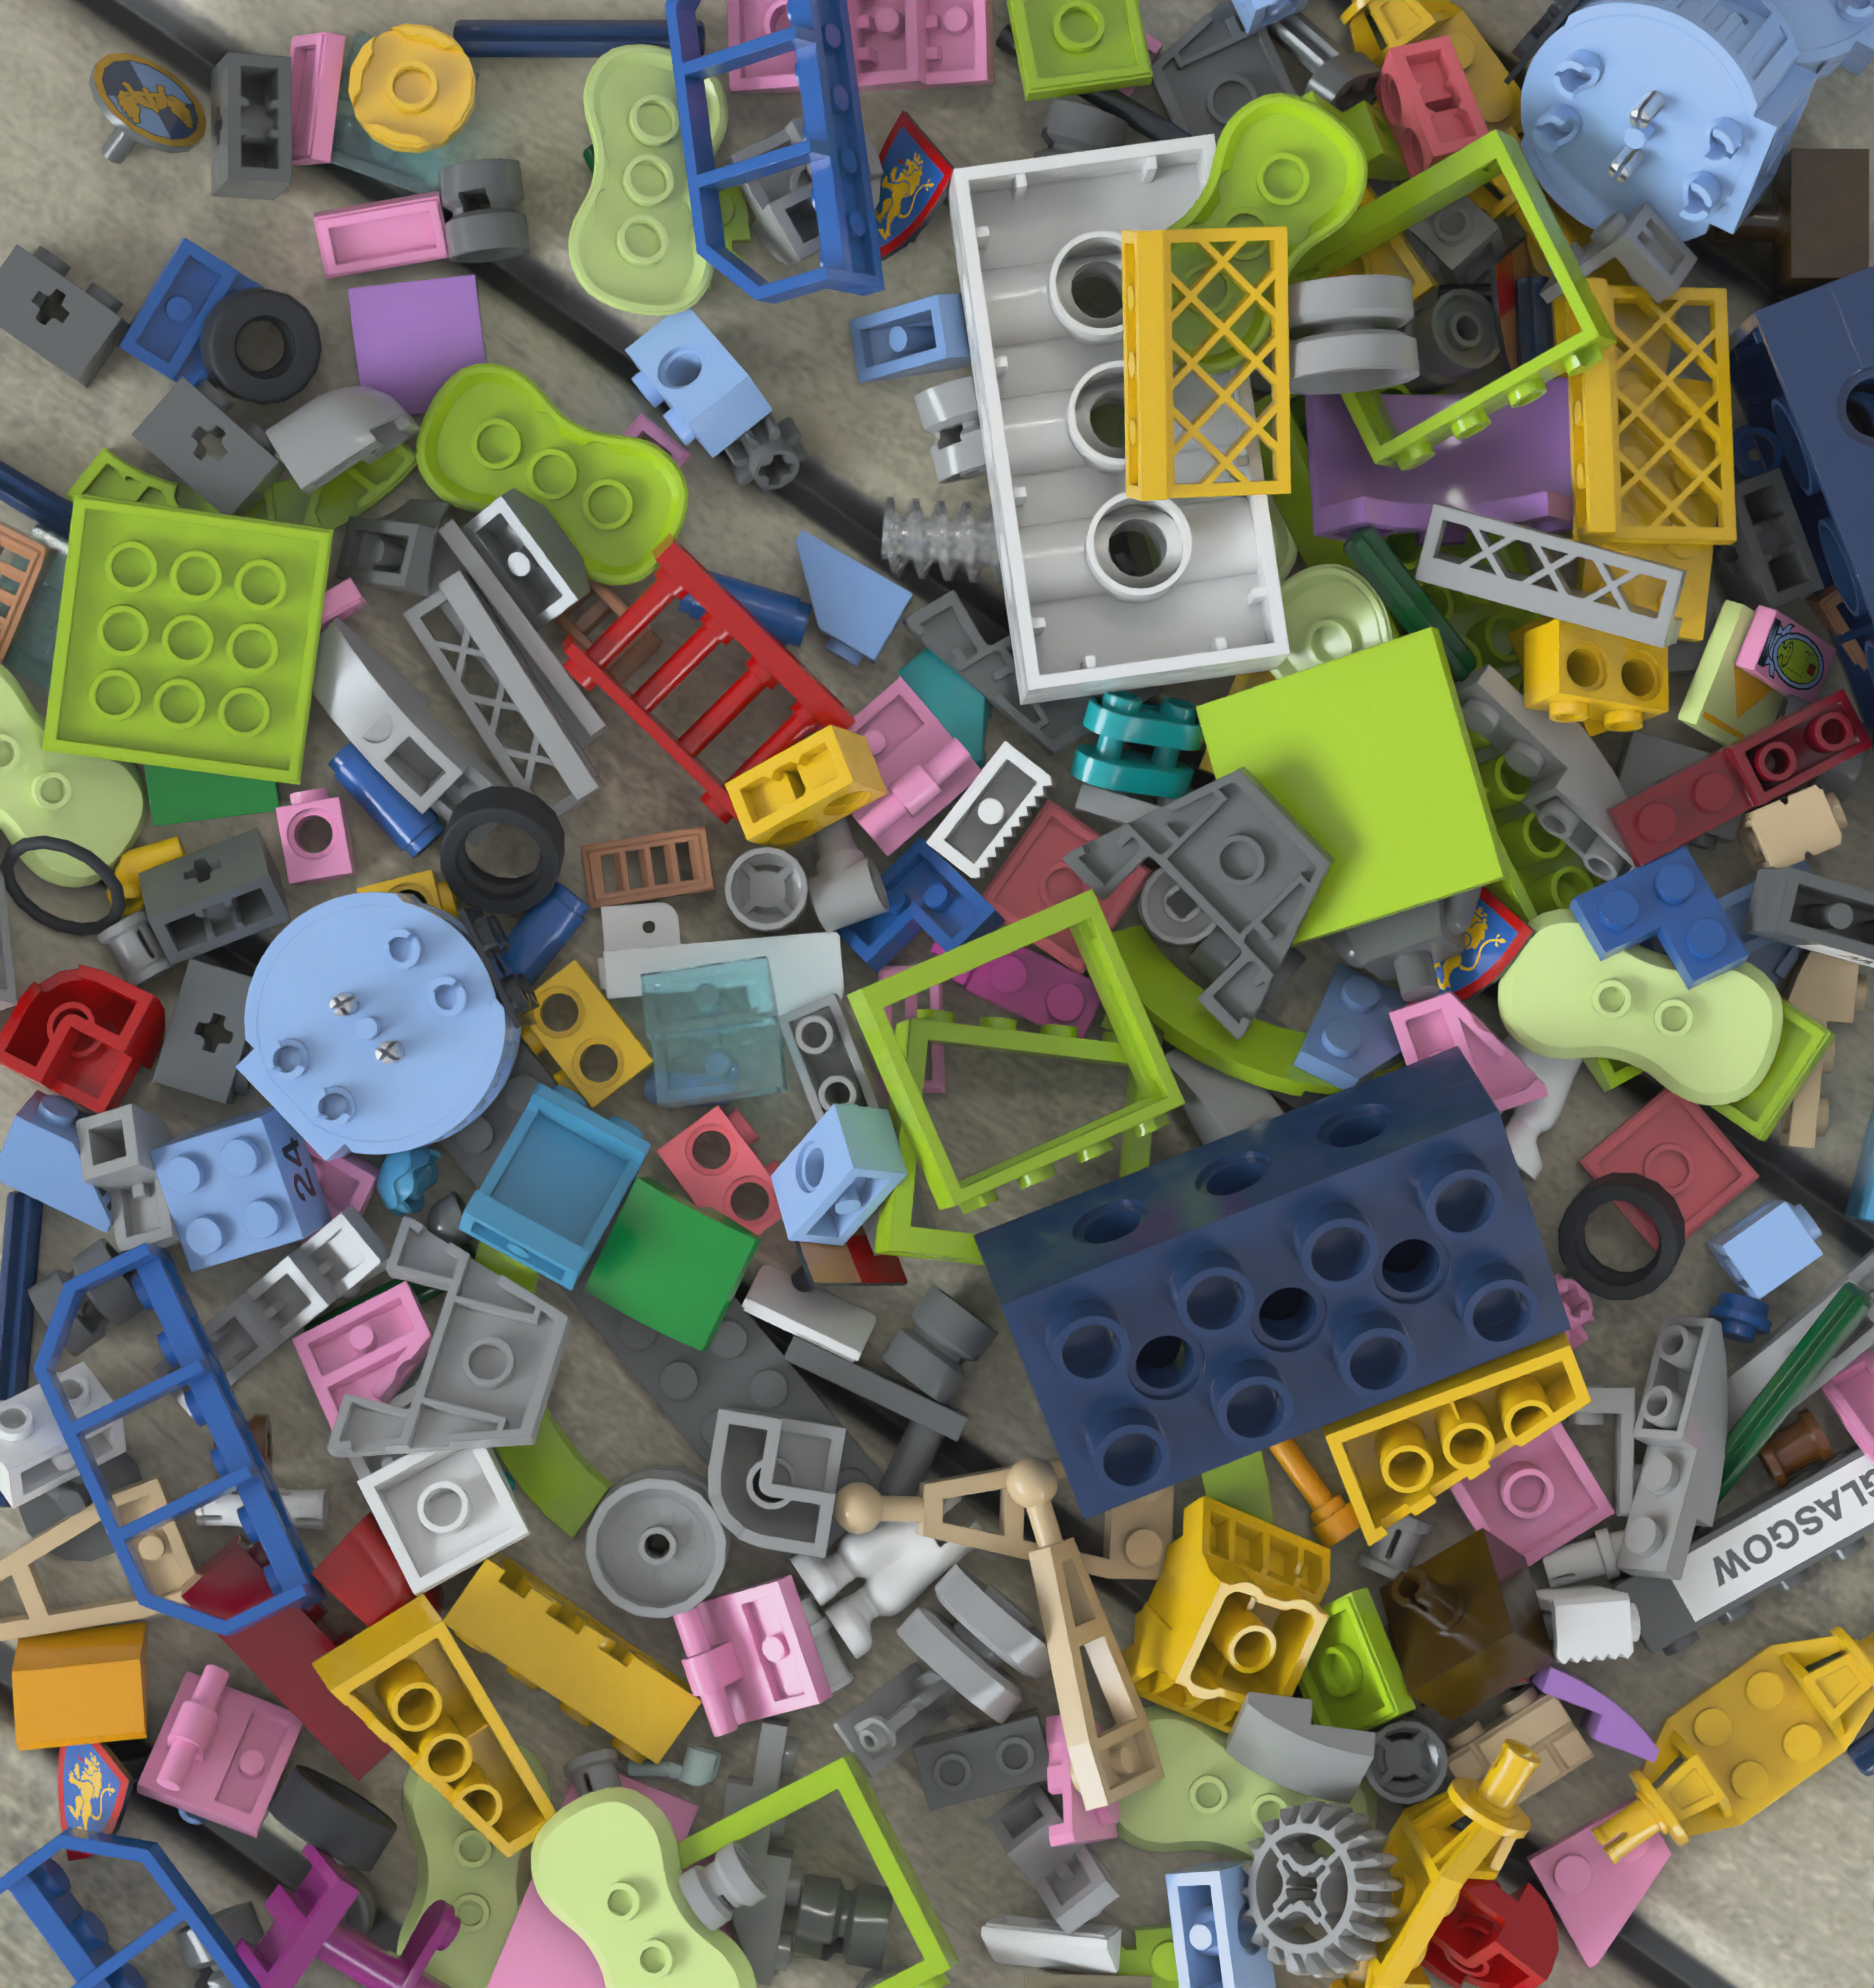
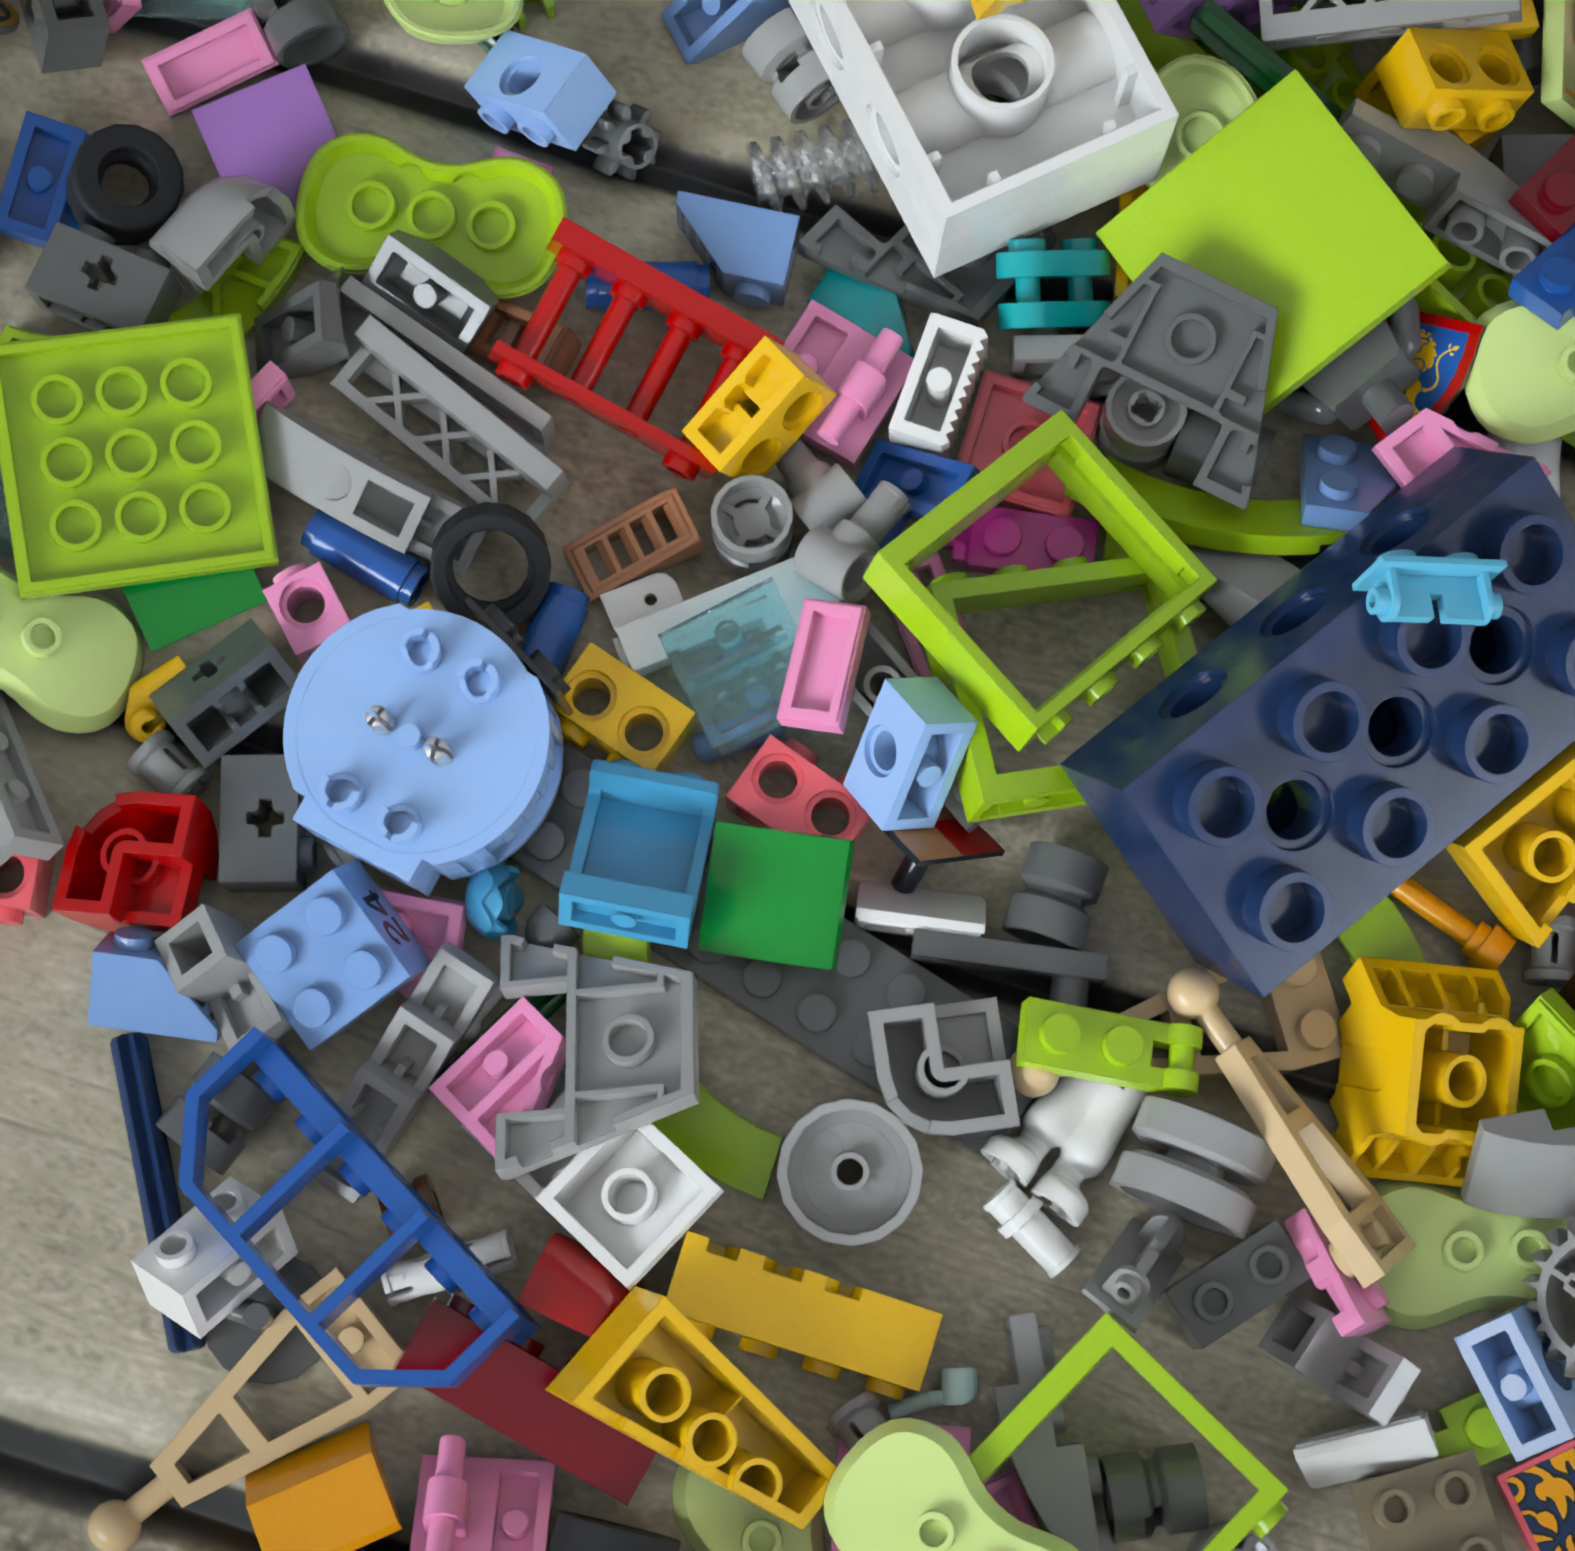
camera: 20 degrees left, 10 degrees down
black piece [0,835,126,936] -> none
bright pink plate [673,1575,833,1737] -> none
light grey wheel [678,1840,769,1931] -> none
none -> bright pink tile [777,598,871,734]
none -> light grey pin [793,481,911,604]
none -> lime plate [1015,997,1204,1098]
none -> medium azure hinge [1352,549,1507,626]

